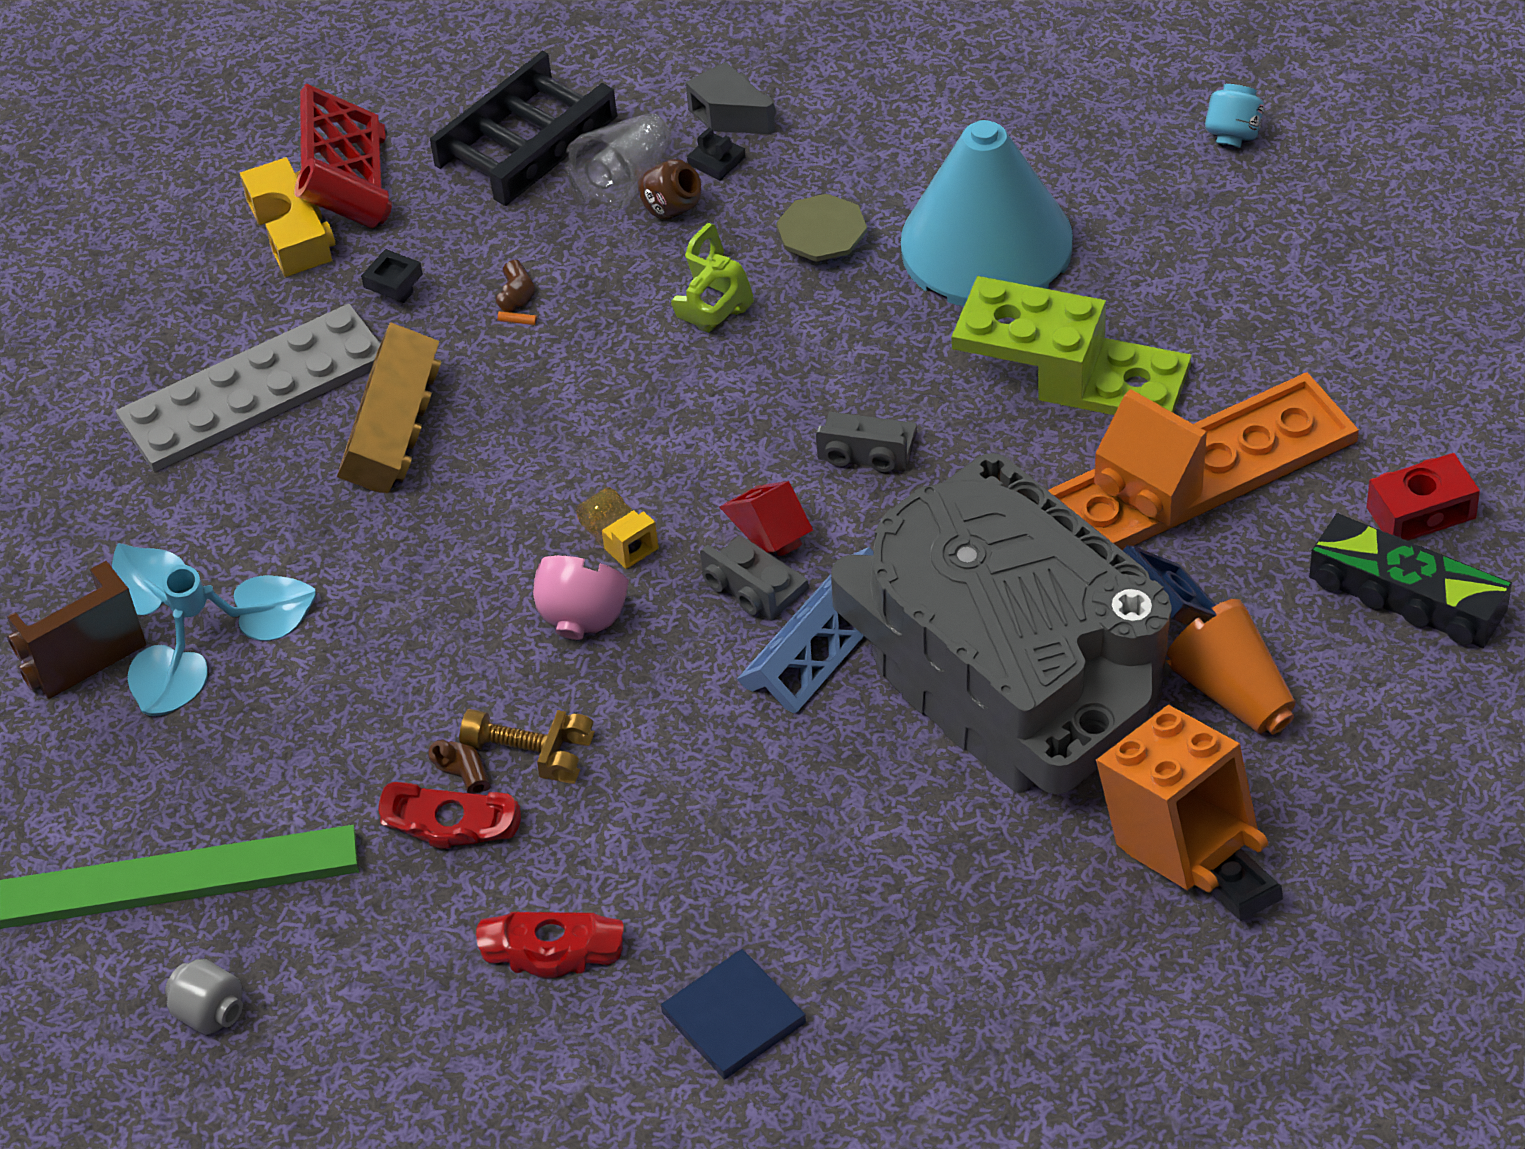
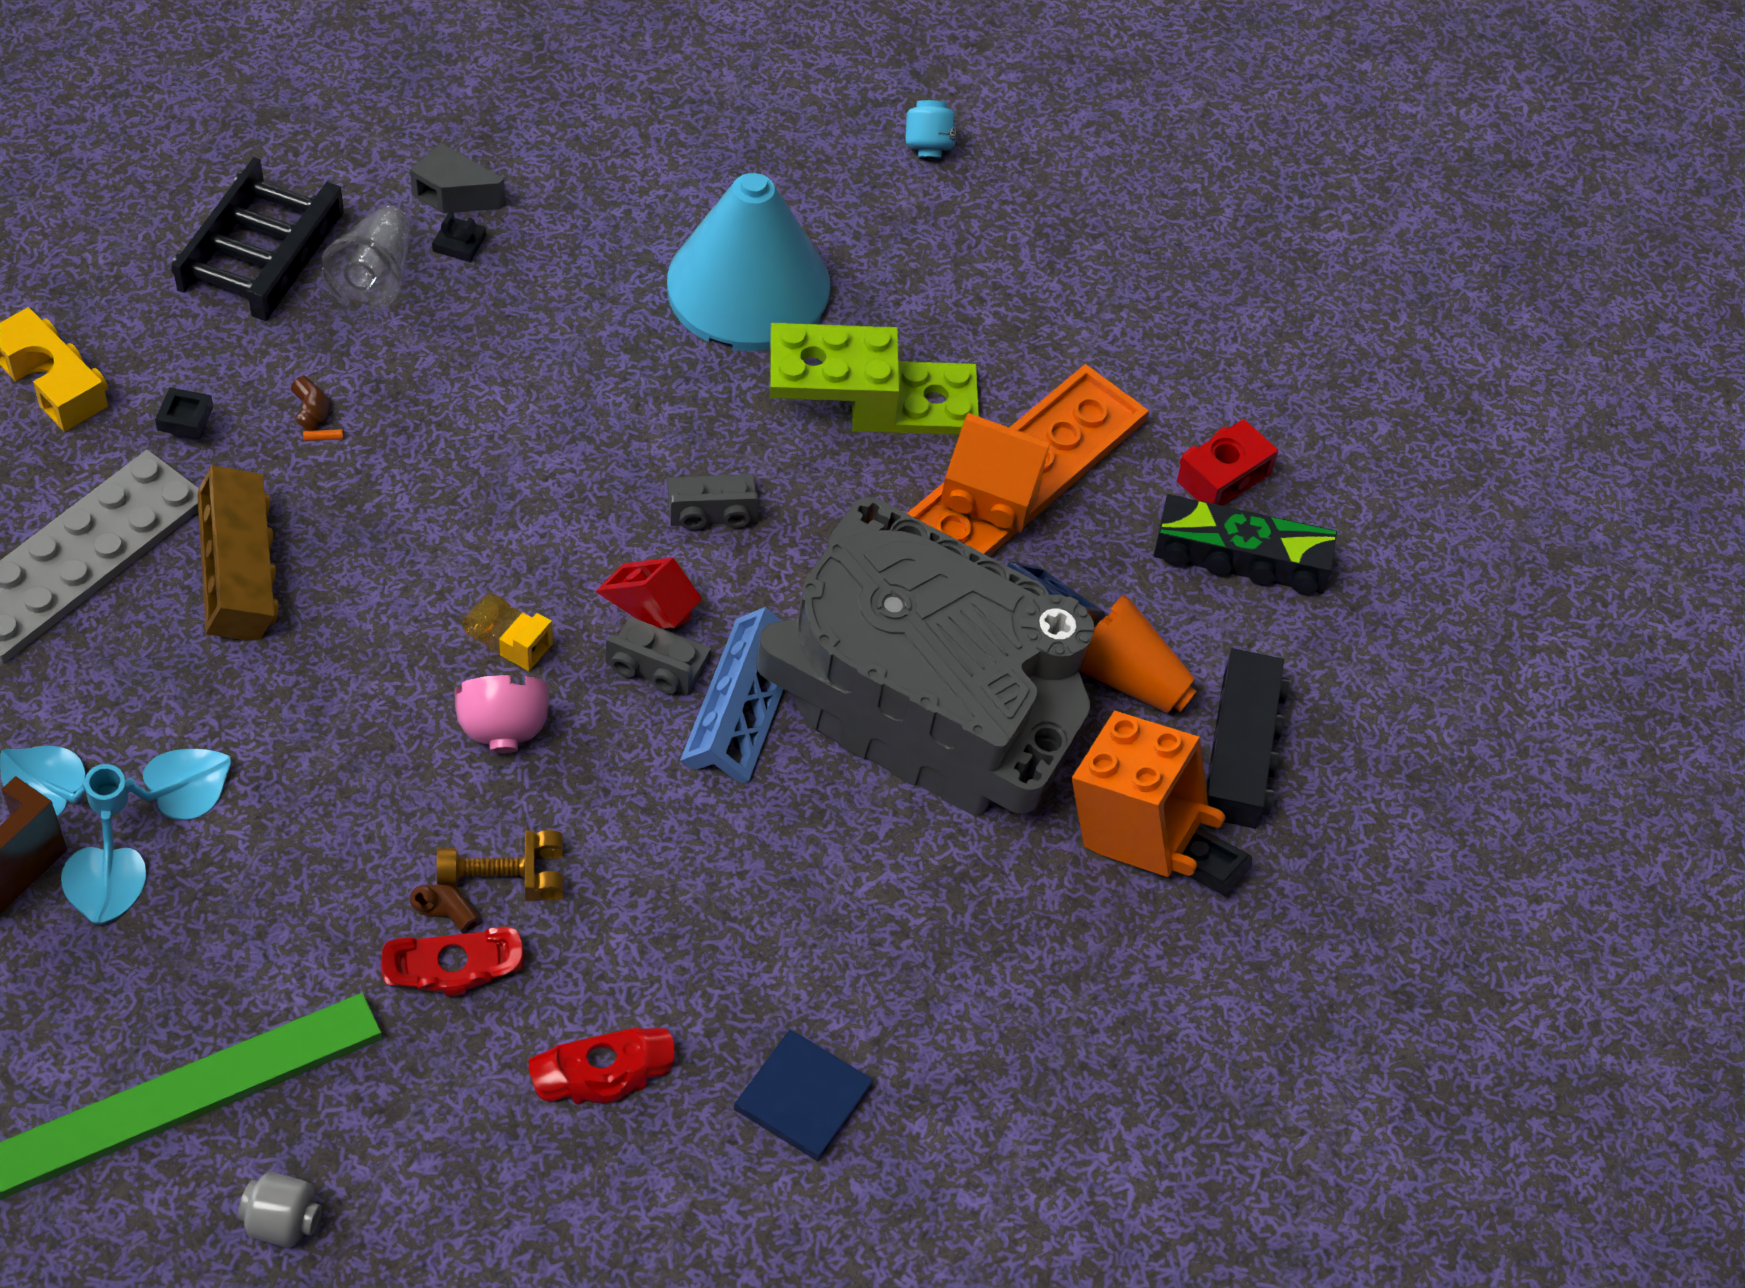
camera: 30 degrees left, 5 degrees up
red piece [294,83,392,229] -> none
reddish brown head [639,159,702,219] -> none
lime piece [671,223,754,333] -> none
olive piece [776,194,867,262] -> none
none -> black brick [1206,648,1290,829]

